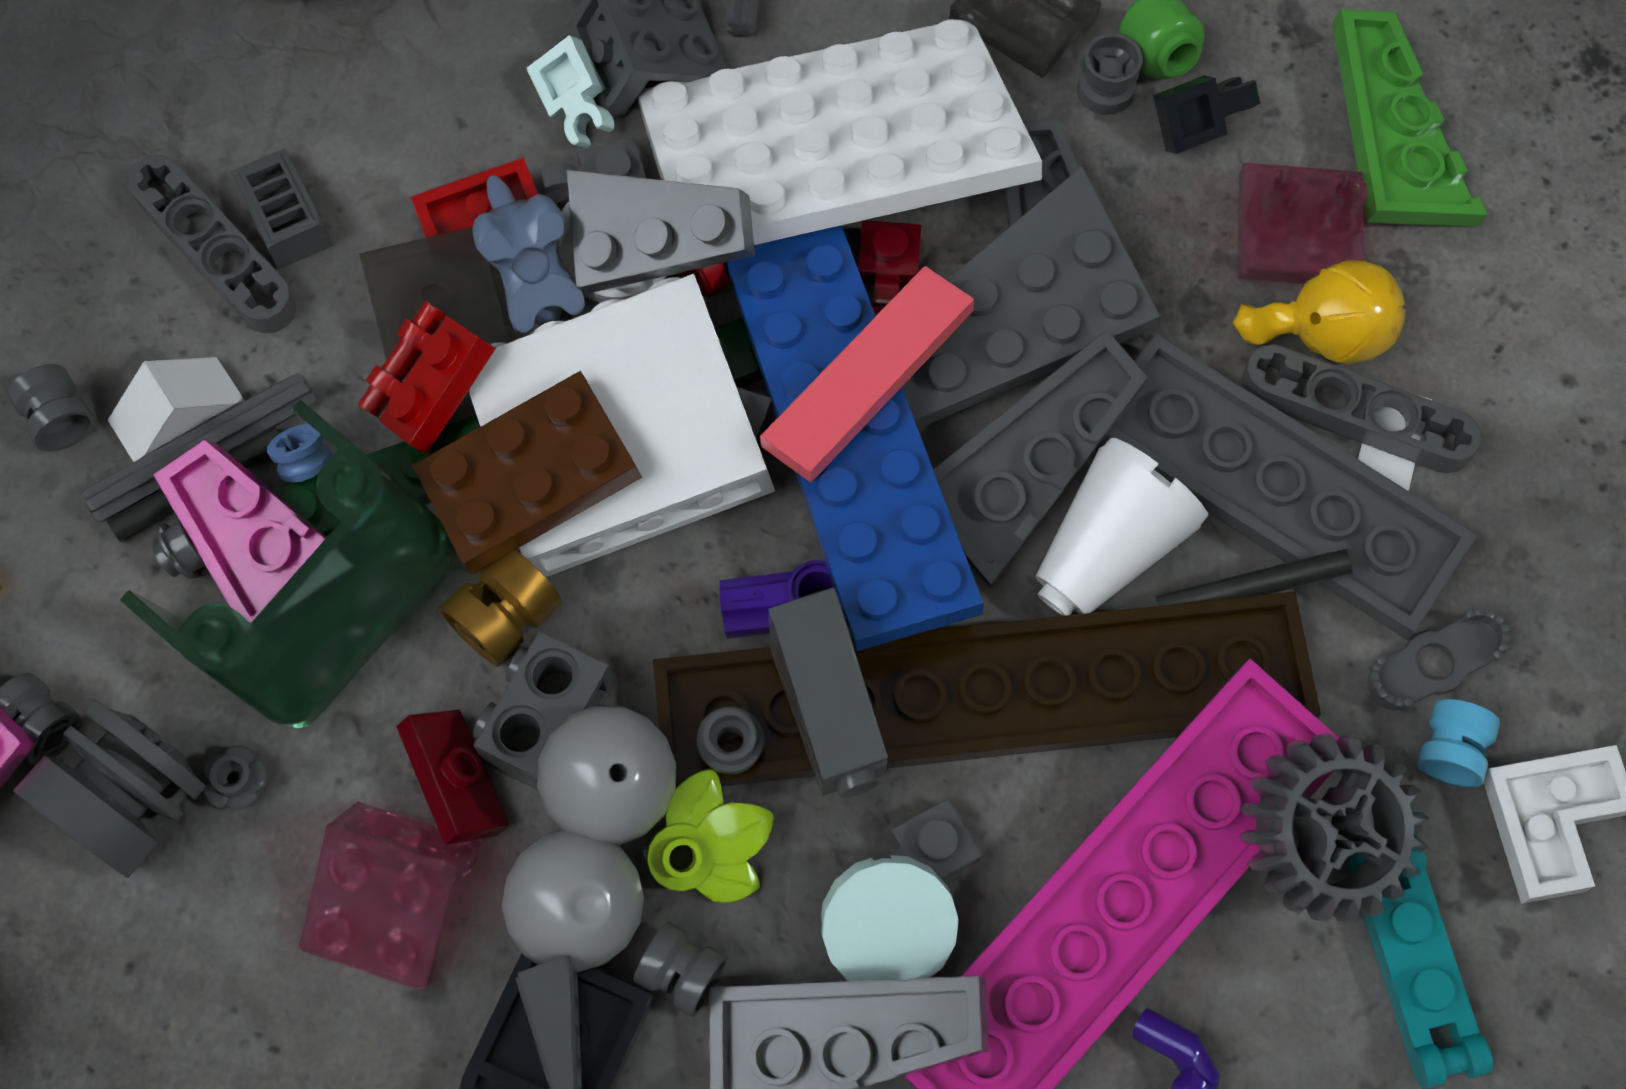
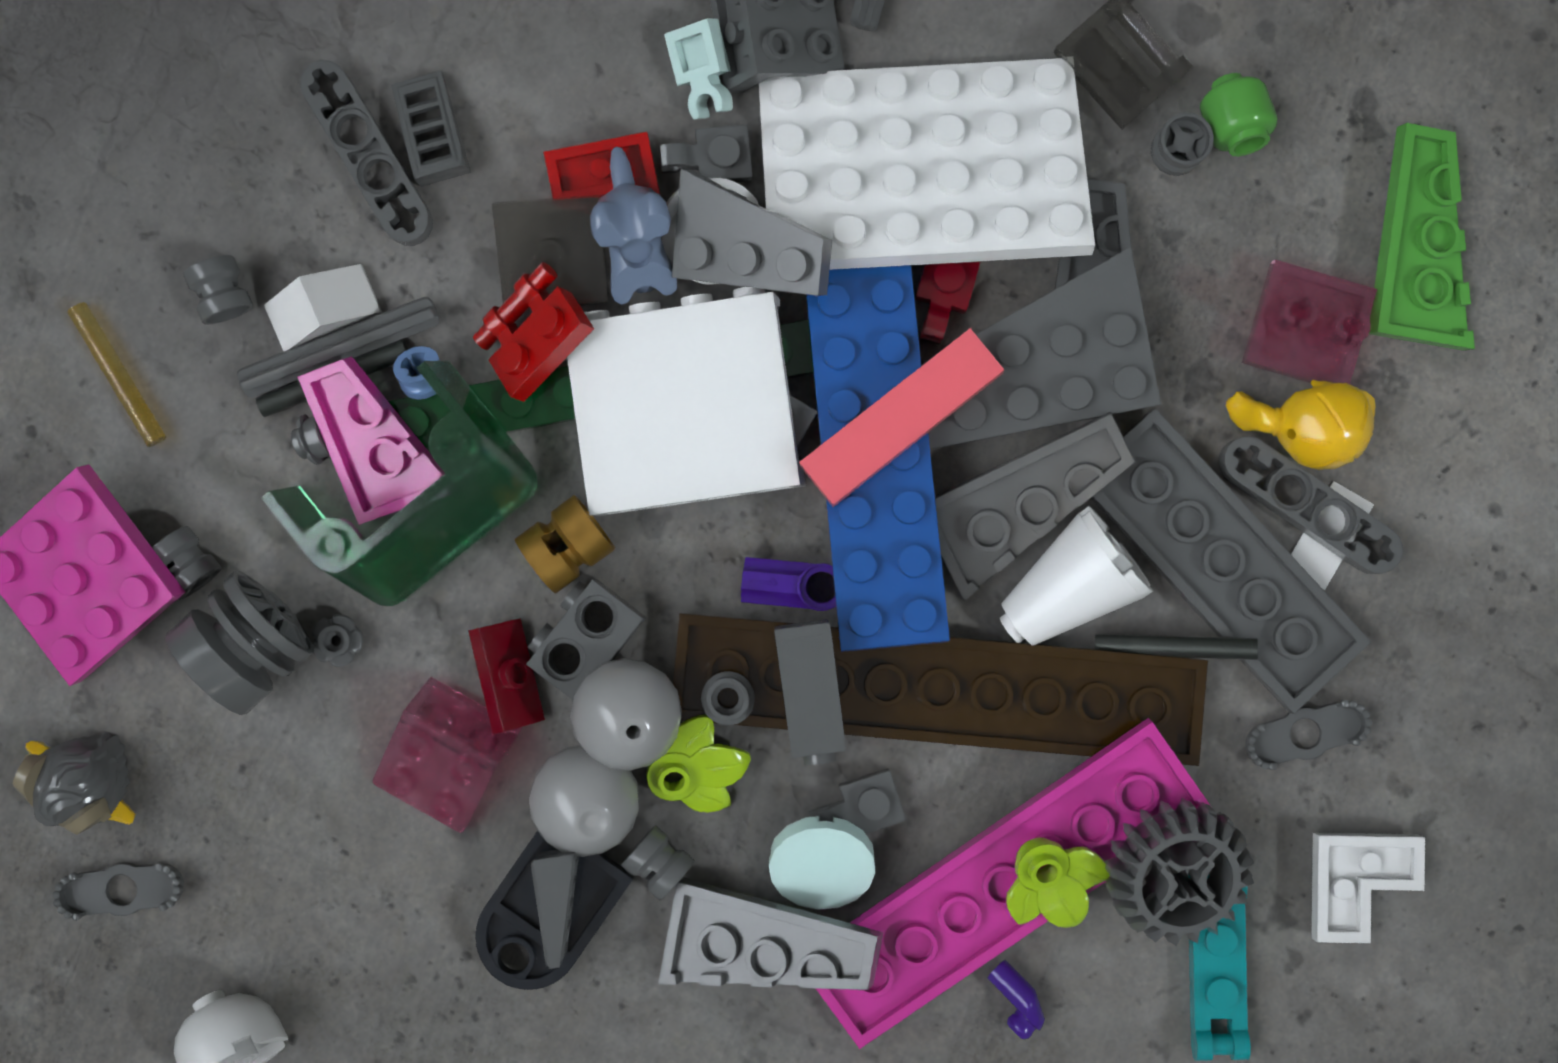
camera: 10 degrees right, 20 degrees up
reddish brown plate [412,370,643,575] -> none
black plate [1153,75,1260,154] -> none
medium azure wheel [1417,699,1501,788] -> none
none -> lime plate [1006,838,1110,928]

